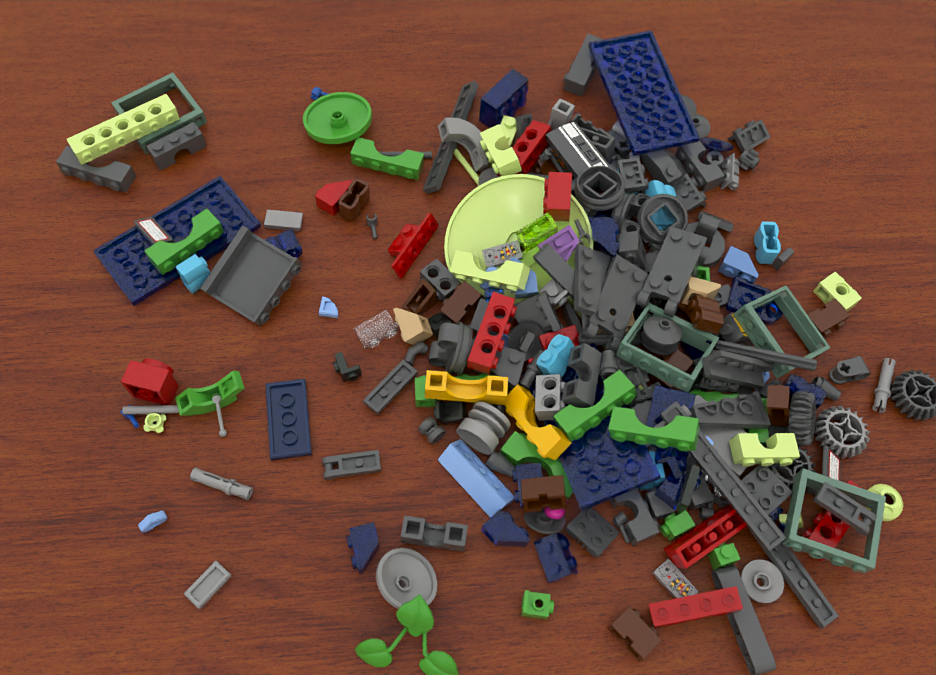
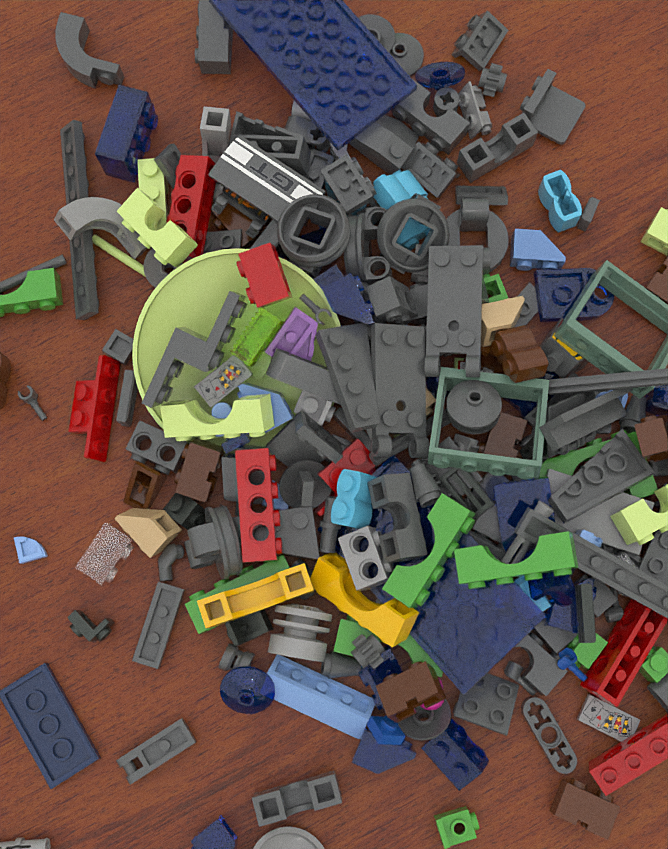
camera: 15 degrees left, 15 degrees up
none -> dark grey arch [55,12,124,88]
none -> dark grey plate [102,329,134,366]
none -> dark grey tile [116,370,138,427]
none -> dark grey bracket [142,291,247,408]
none -> clear blue dish [220,666,275,714]
none -> dark grey gear [350,634,385,669]
none -> blue plate [366,716,406,745]
none -> dark grey arch [457,113,538,183]
none -> dark grey bracket [520,69,586,145]
none -> dark grey beam [521,697,577,774]
none -> blue hand [557,648,587,681]

